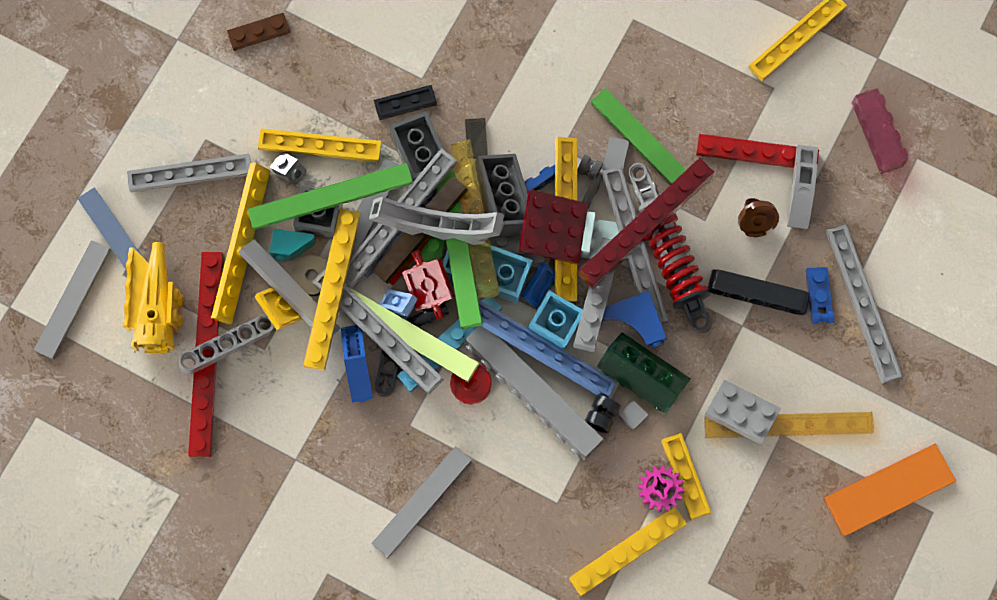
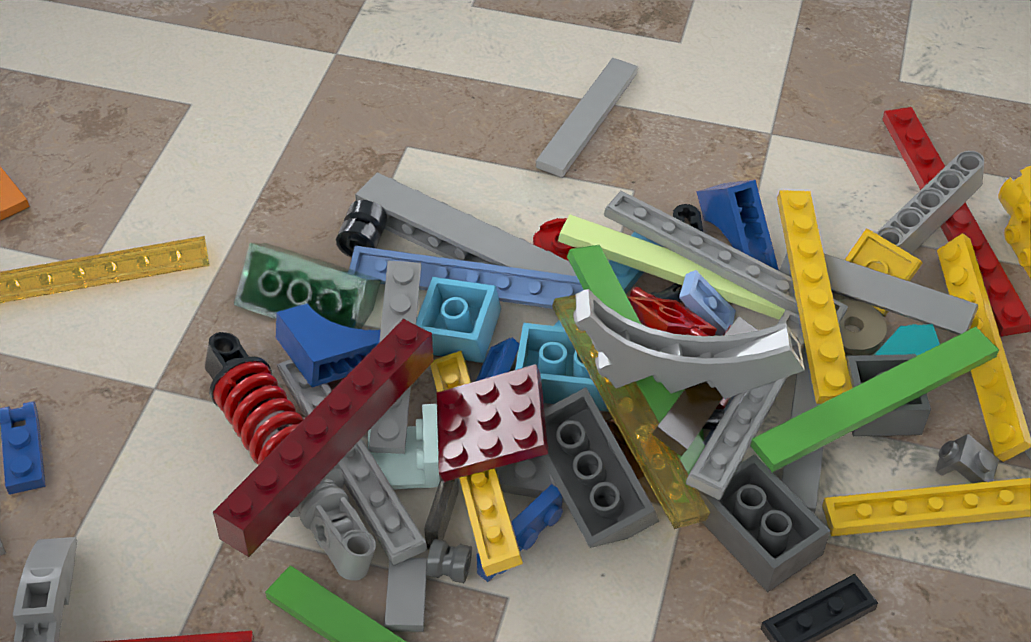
camera: 170 degrees right, 25 degrees down
clear smoke tile [465,118,488,159] -> none
yellow plate [569,507,687,597] -> none
light grey tile [618,400,648,431] -> none
dark pink gear [638,465,685,513] -> none
yellow tile [661,433,711,520] -> none
light grey plate [705,380,781,445] -> none
black beam [707,269,810,315] -> none
reddish brown tile [738,198,779,238] -> none

